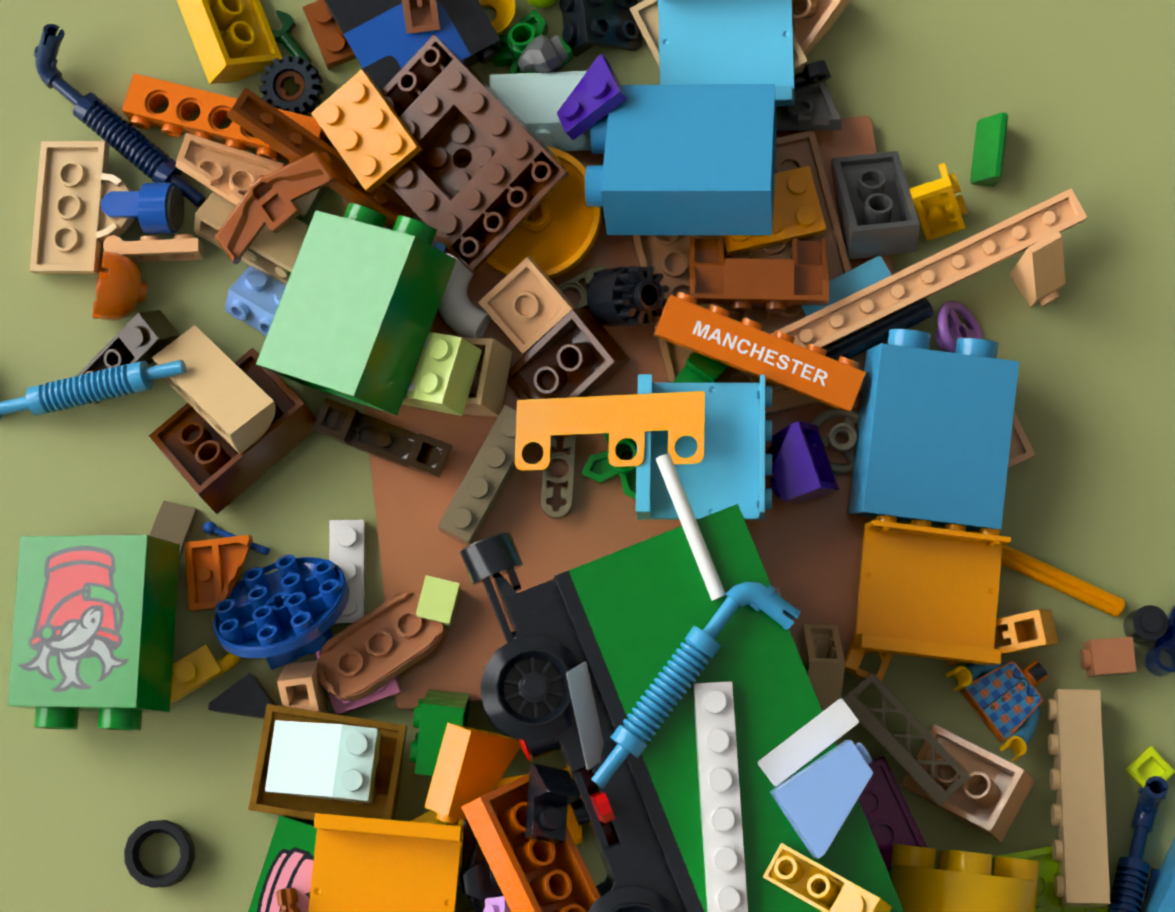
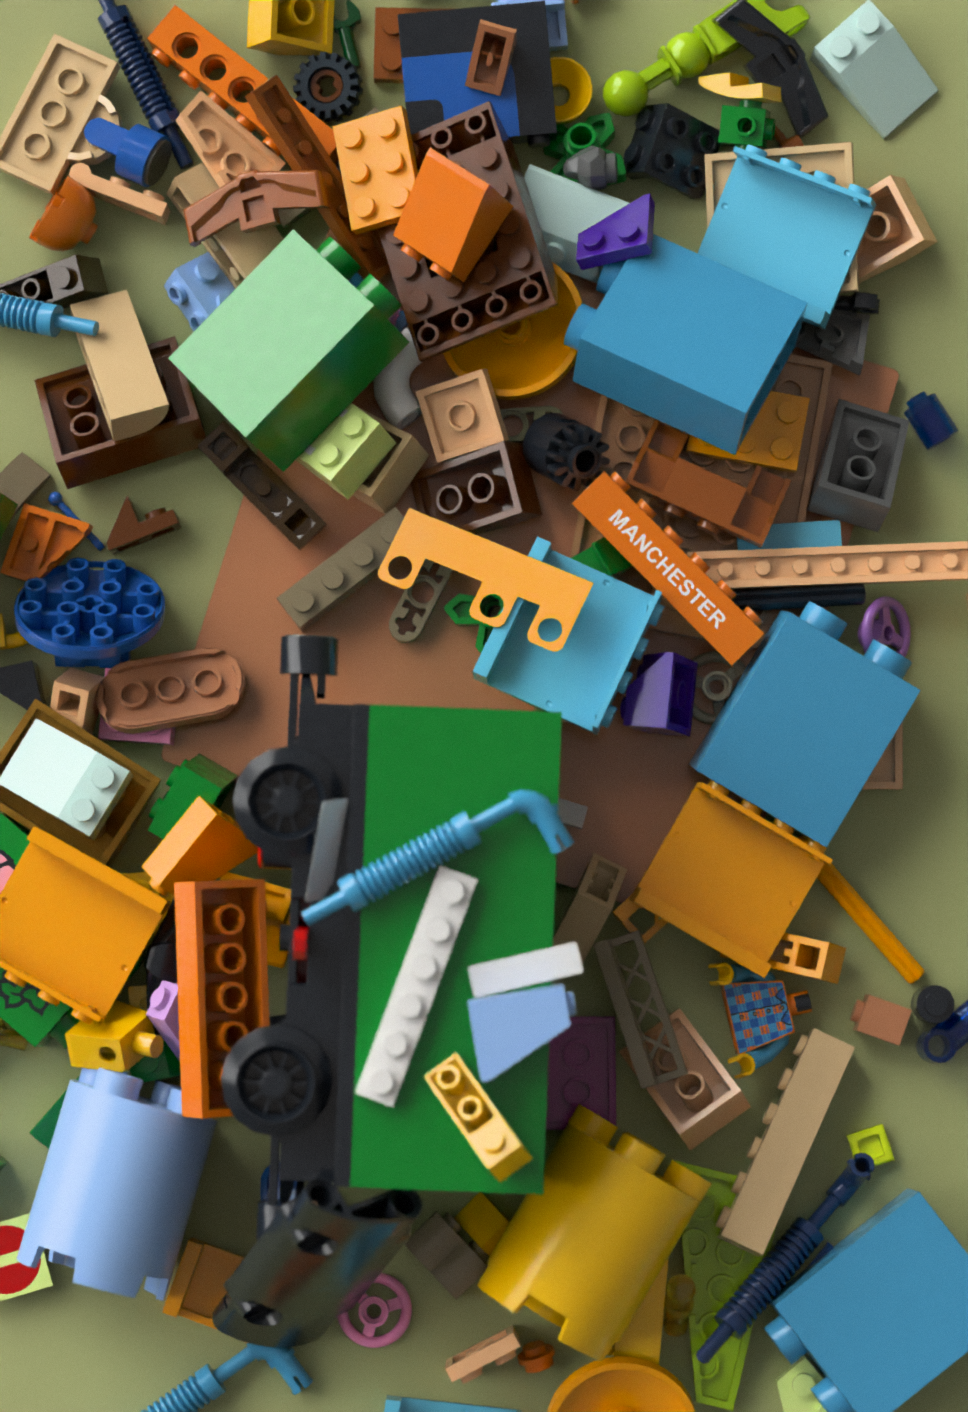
camera: 25 degrees right, 5 degrees up
white plate [329,520,365,624] -> none
yellowish green panel [416,575,461,629] -> none
black slope [525,763,580,844] -> none
white bar [656,453,725,600] -> none
yellow bracket [909,163,968,241] -> none
none -> reddish brown slope [106,496,182,555]
none -> orange slope [393,148,513,283]
none -> clear blue brick [904,391,959,451]

